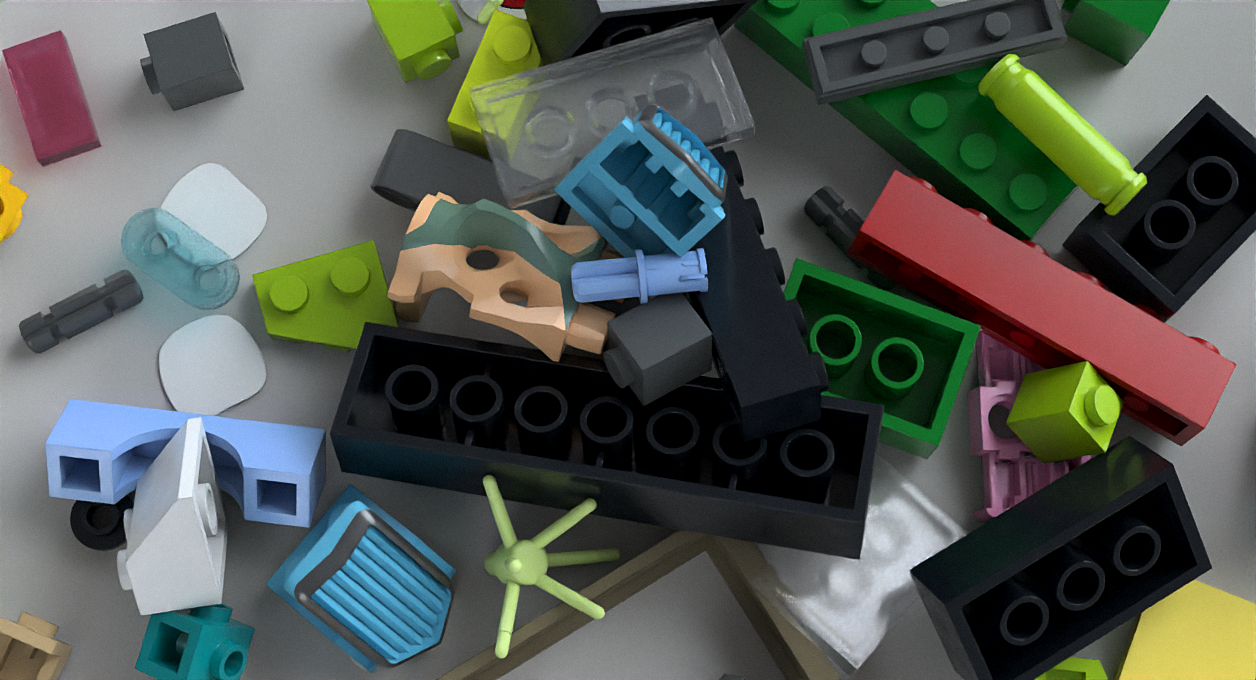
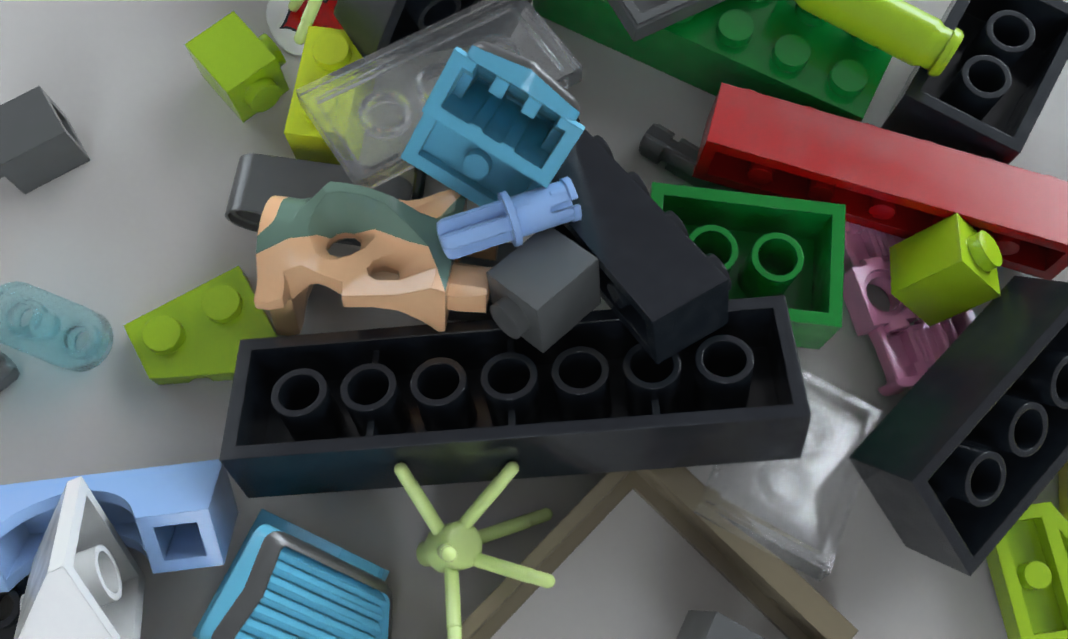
camera: 15 degrees left, 5 degrees down
white sticker [157,163,267,269] -> none
white sticker [159,314,267,416] -> none

